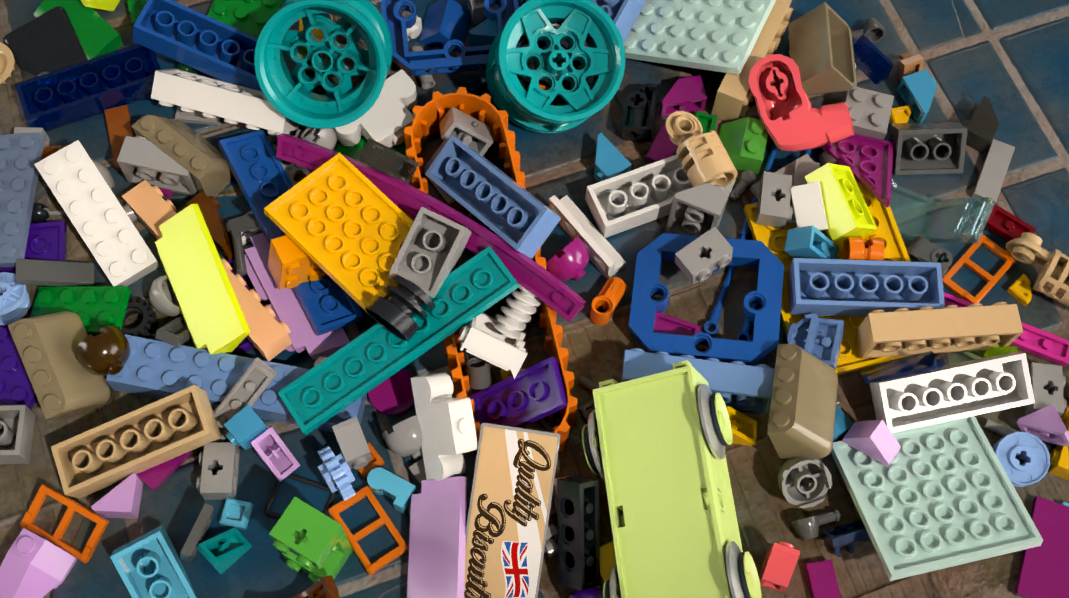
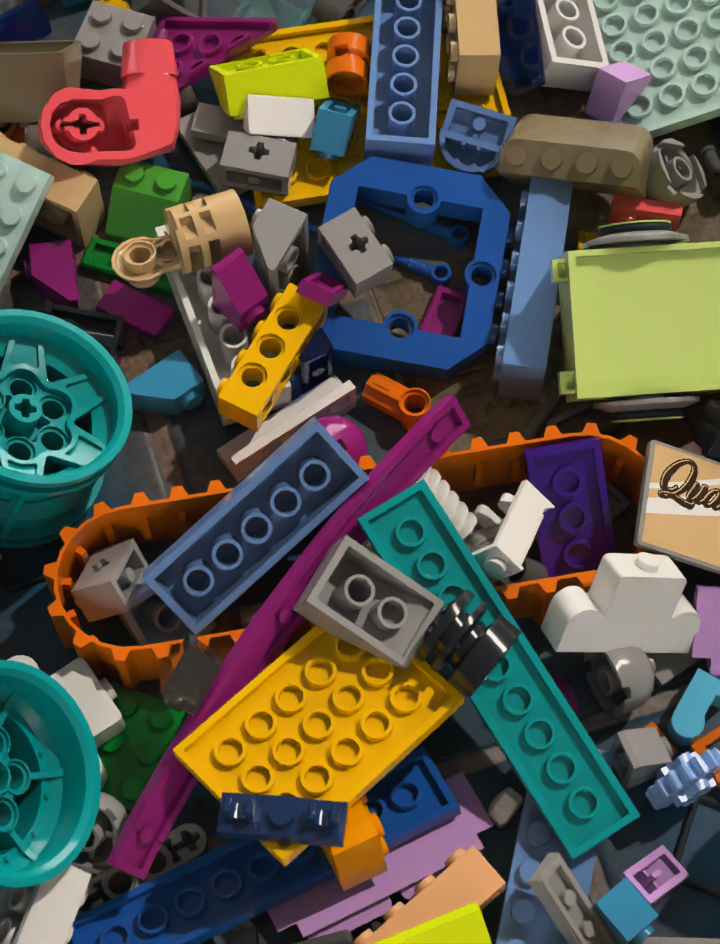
camera: 85 degrees left, 0 degrees up
none -> magenta slope [211,247,268,333]
none -> yellow brick [215,283,328,432]
none -> dark blue plate [216,792,349,848]
none -> magenta tile [296,271,349,307]
none -> clear blue slope [298,327,334,394]
none -> coral plate [609,194,683,232]

